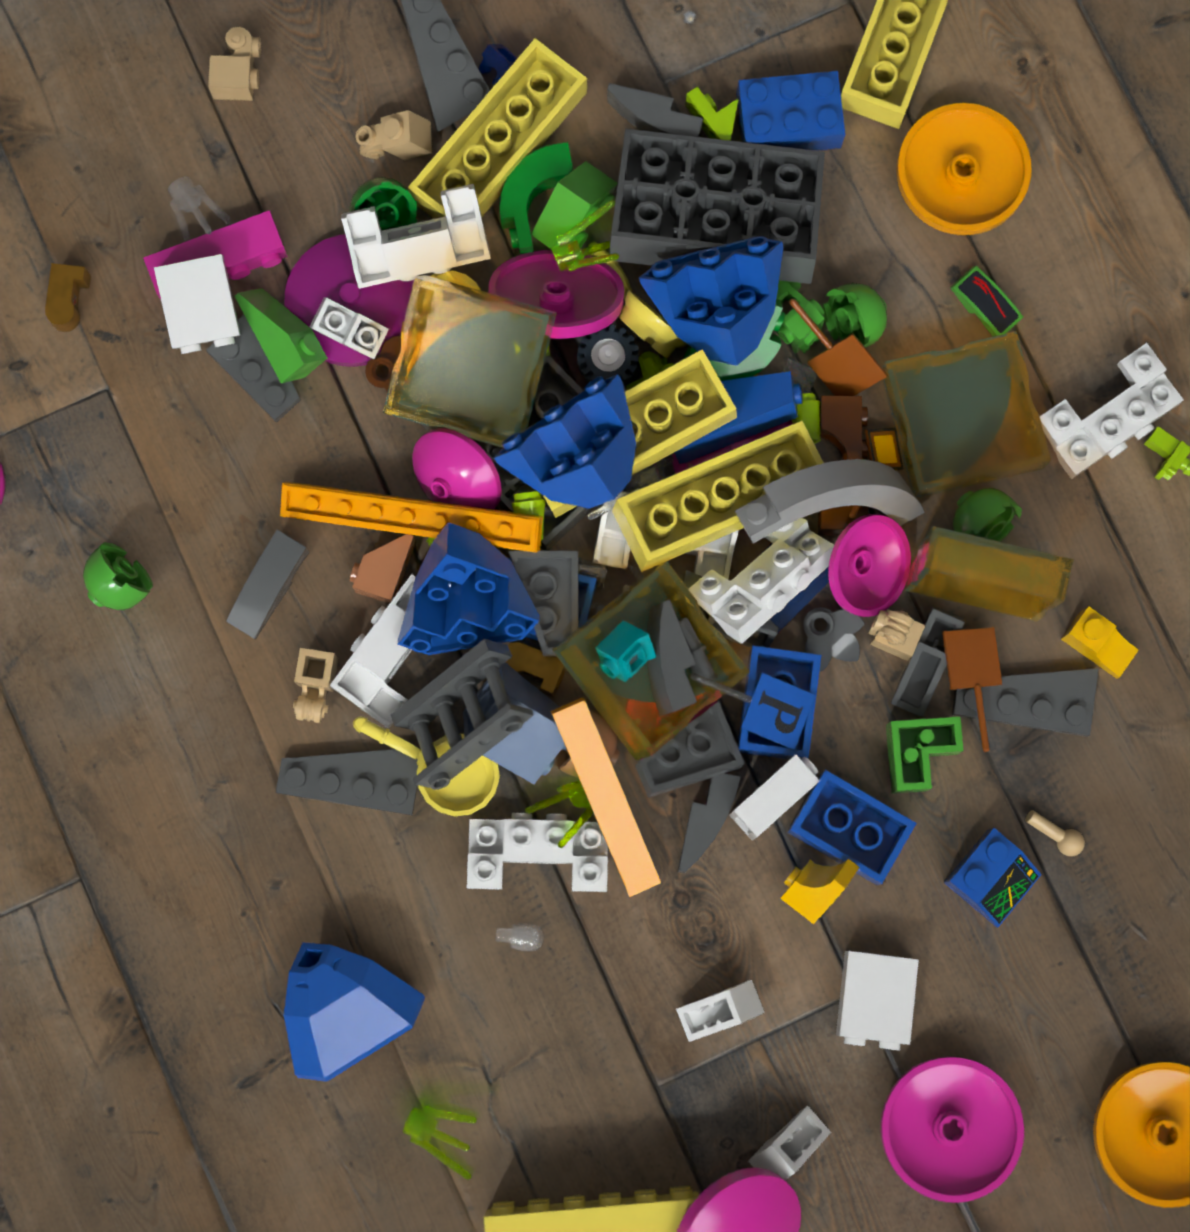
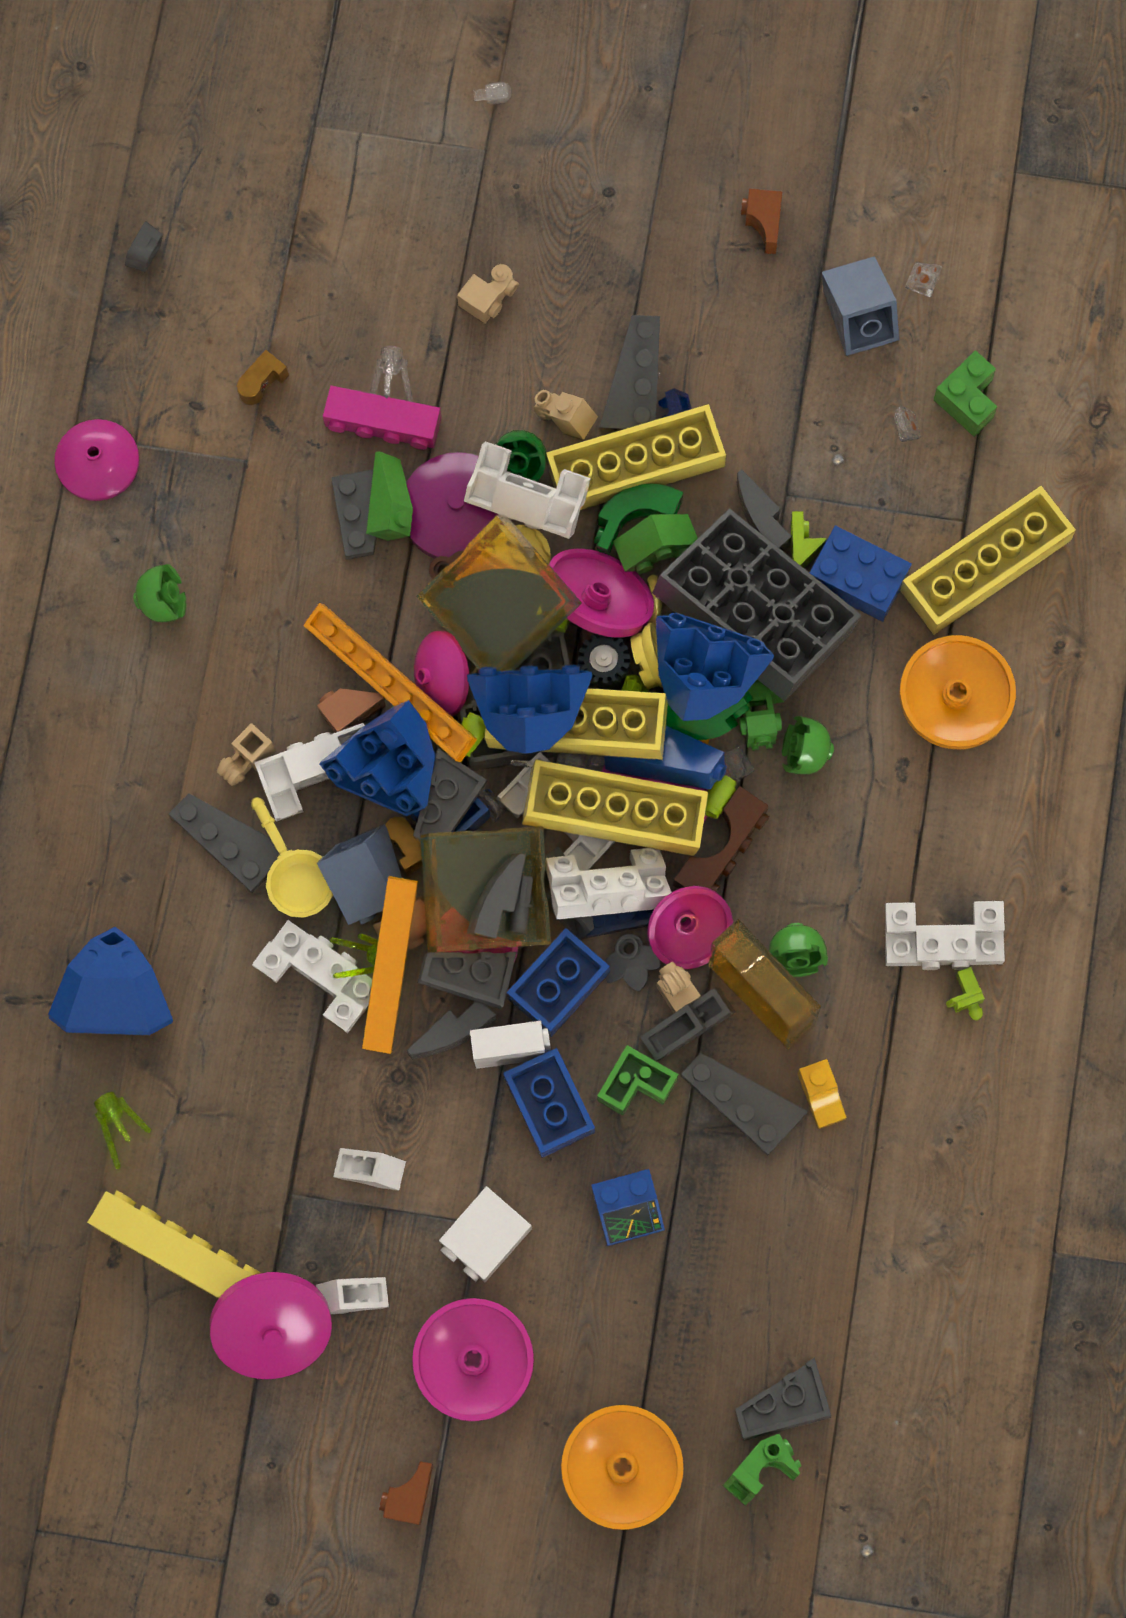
camera: 40 degrees right, 5 degrees down
white brick [154,254,241,354] -> none
dark grey slope [226,530,309,640] -> none
white slope [309,297,389,359] -> none
dark grey fence [391,639,534,790] -> none
clear cylinder [495,922,544,952] -> none
clear neon green plant [551,200,619,272] -> none
teal window [596,620,657,682] -> none
blue piece [690,673,815,750] -> none
light grey arch [735,459,925,543] -> none
yellow arch [780,858,859,924] -> none
dark orange piece [790,299,887,396] -> none
piece [849,428,904,519] -> none
clear yellow tile [882,331,1051,498] -> none
dark orange piece [943,627,1002,752] -> none
slope [950,266,1023,339] -> none
tan bar [1025,810,1085,857] -> none

